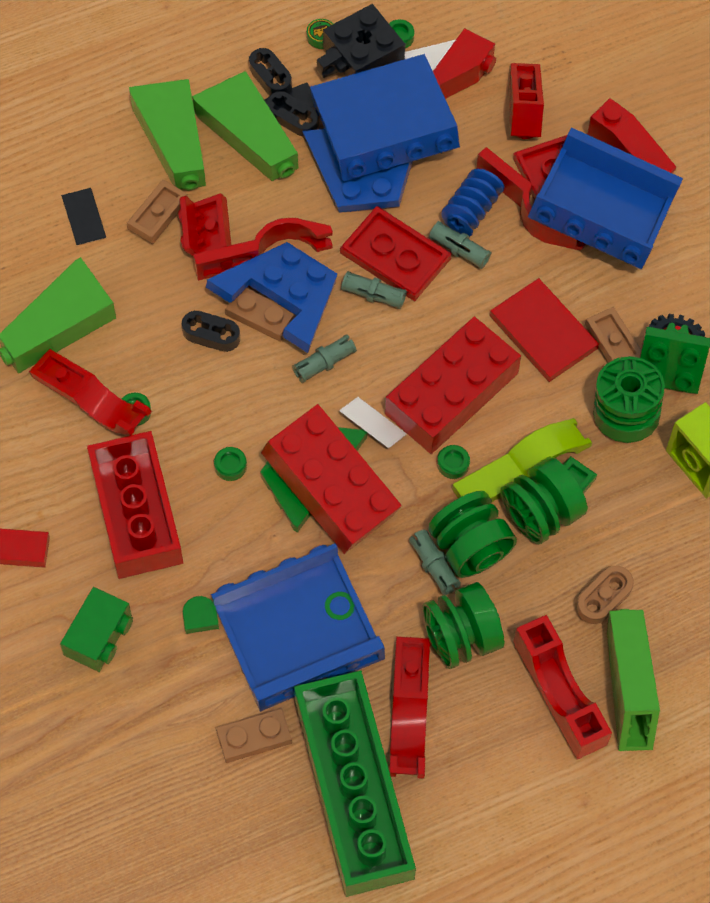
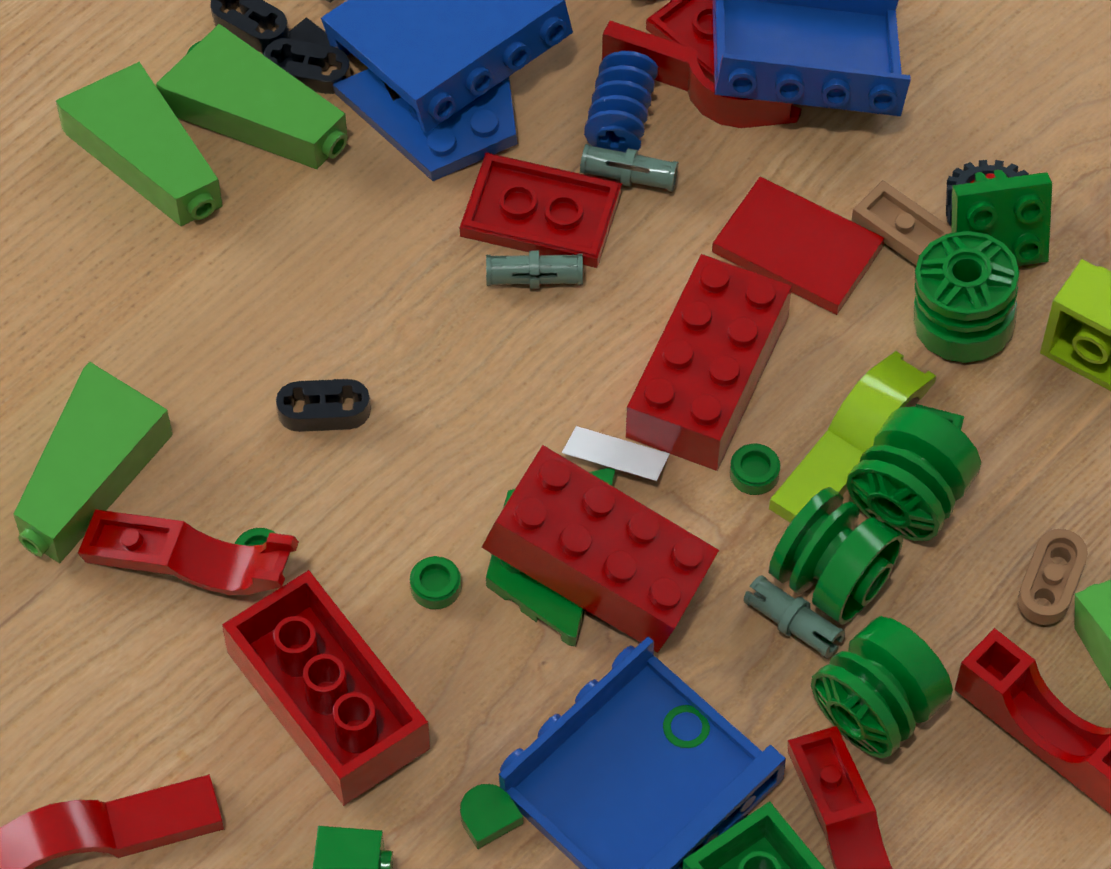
camera: 20 degrees left, 5 degrees down
black sticker [61,188,107,245] -> none
medium nougat plate [127,180,188,244] -> none
red bracket [178,193,231,256] -> none
red piece [193,218,333,281] -> none
blue wing [206,242,338,353] -> none
medium nougat plate [225,288,296,342] -> none
sand green pin [292,334,357,383] -> none

